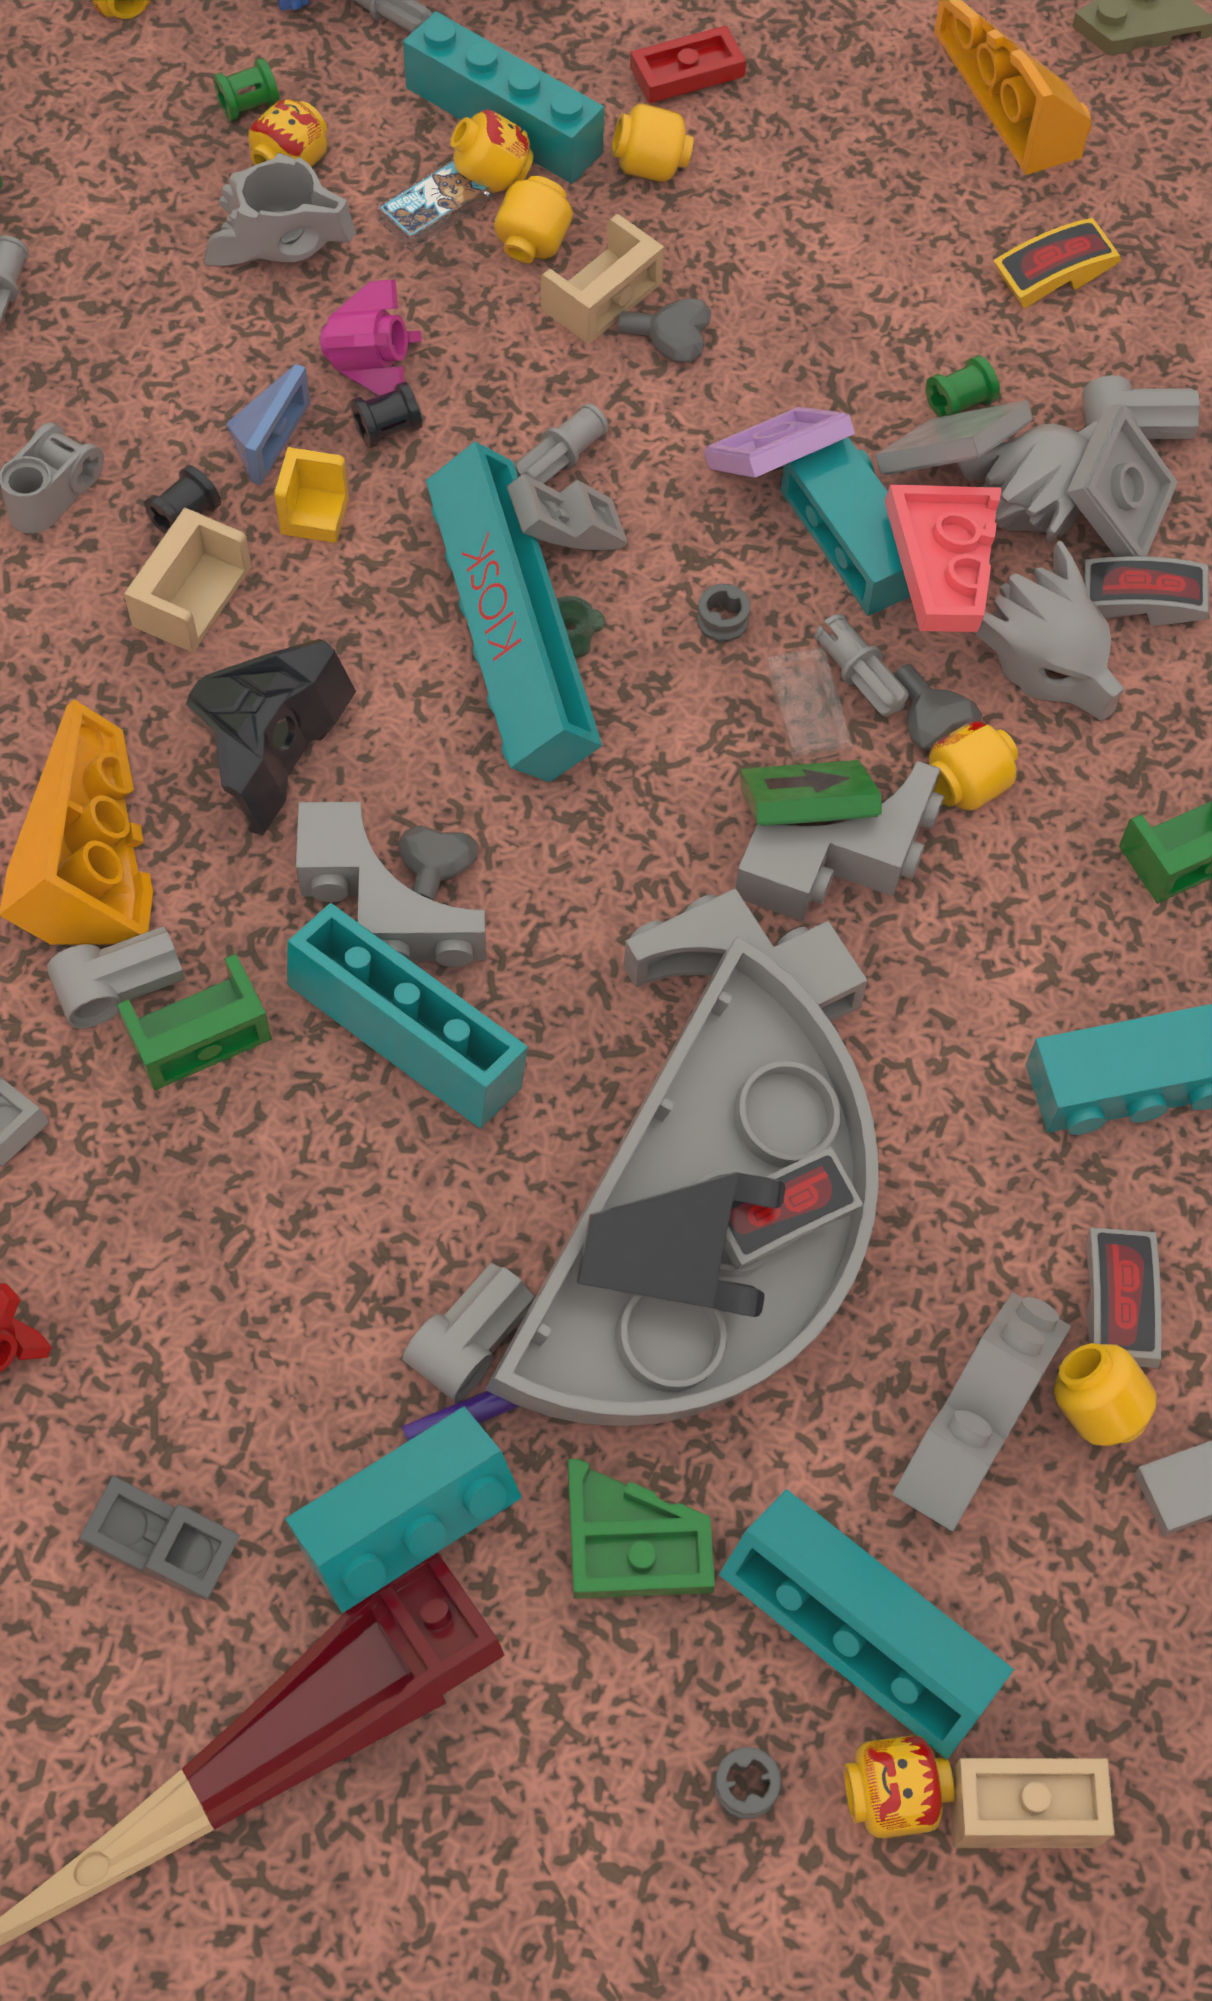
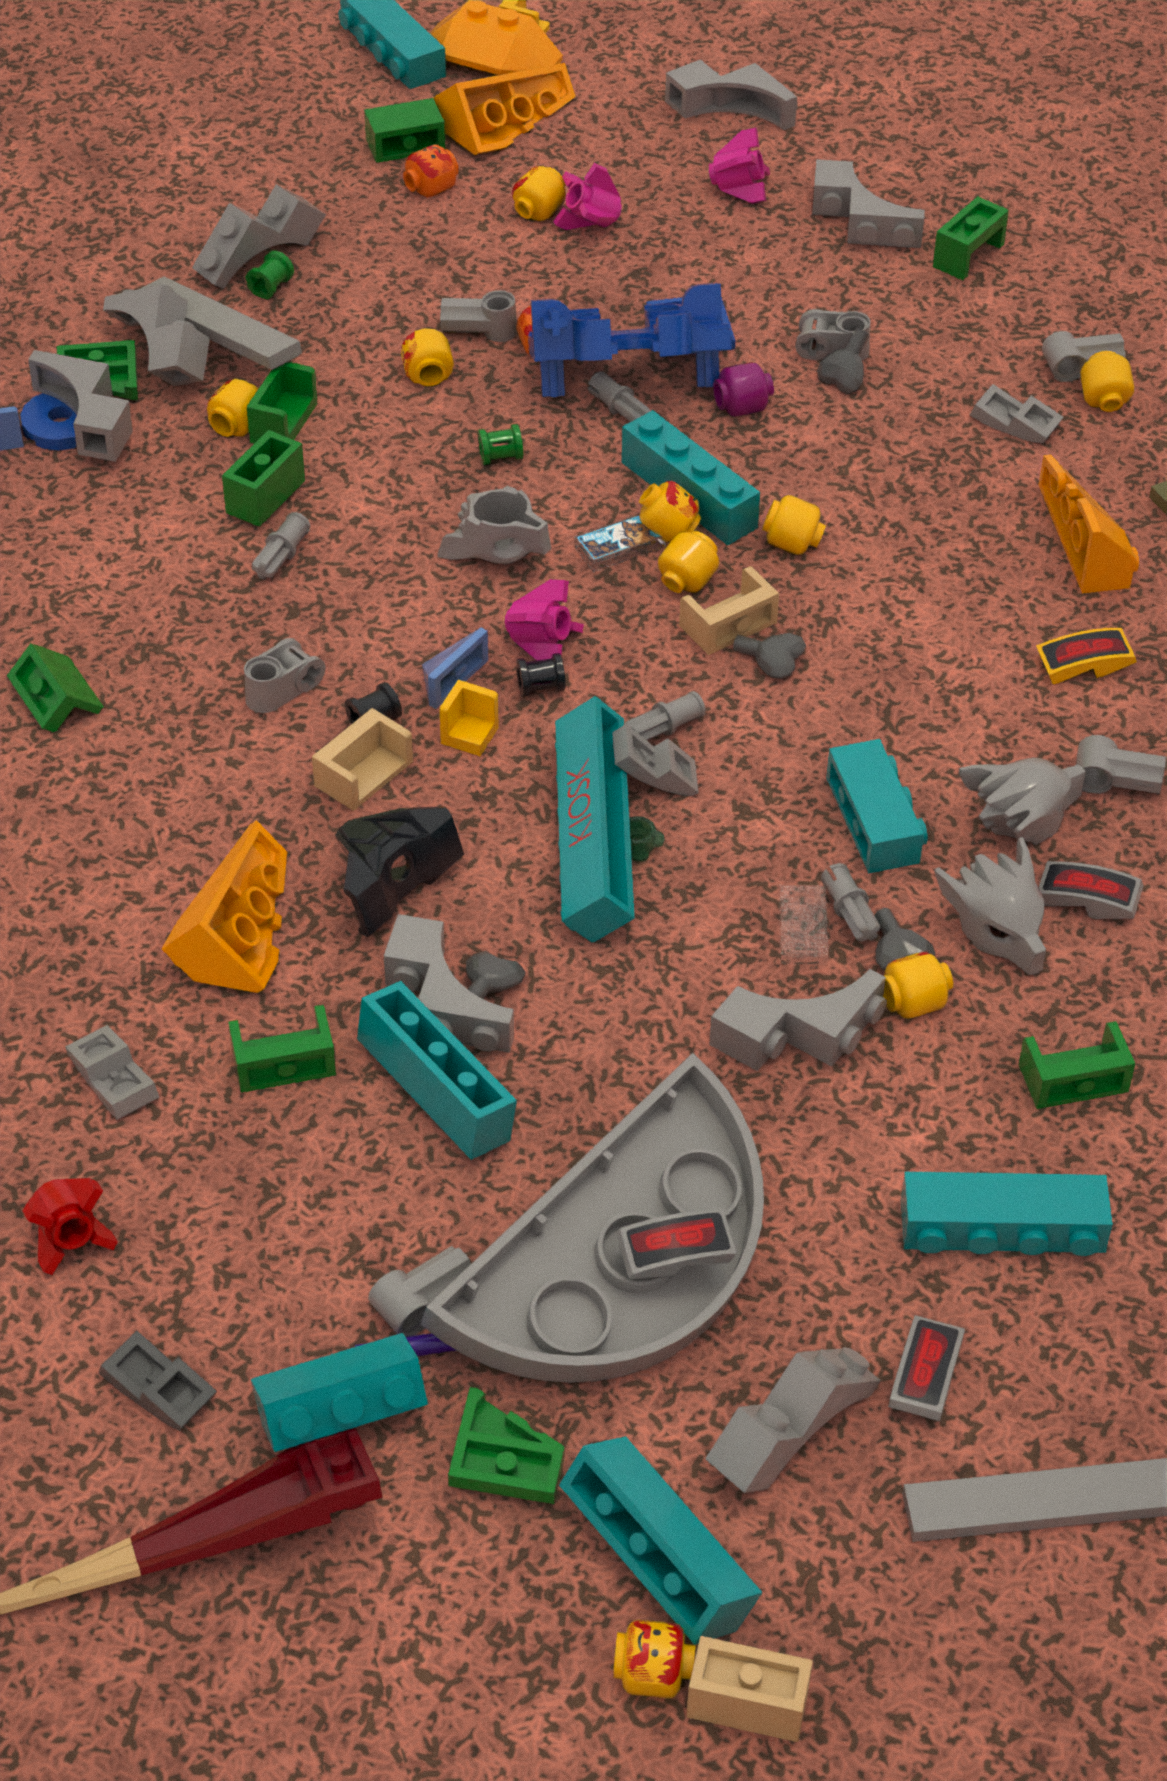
camera: 15 degrees right, 15 degrees down
light grey piece [47,926,185,1029] -> none
yellow head [248,99,327,167] -> none
black flag [577,1172,786,1317] -> none
light grey arch [624,888,868,1022] -> none
red plate [630,25,747,103] -> none
dark grey bush [697,584,750,642] -> none
lavender tile [703,407,855,478] -> none
dark grey bush [714,1747,781,1819] -> none
green tile [740,760,882,826] -> none
light grey tile [875,400,1033,475] -> none
coral wing [884,485,1001,632] -> none
green bush [925,355,1000,417] -> none
yellow head [1054,1343,1157,1446] -> none
light grey tile [1067,403,1178,557] -> none

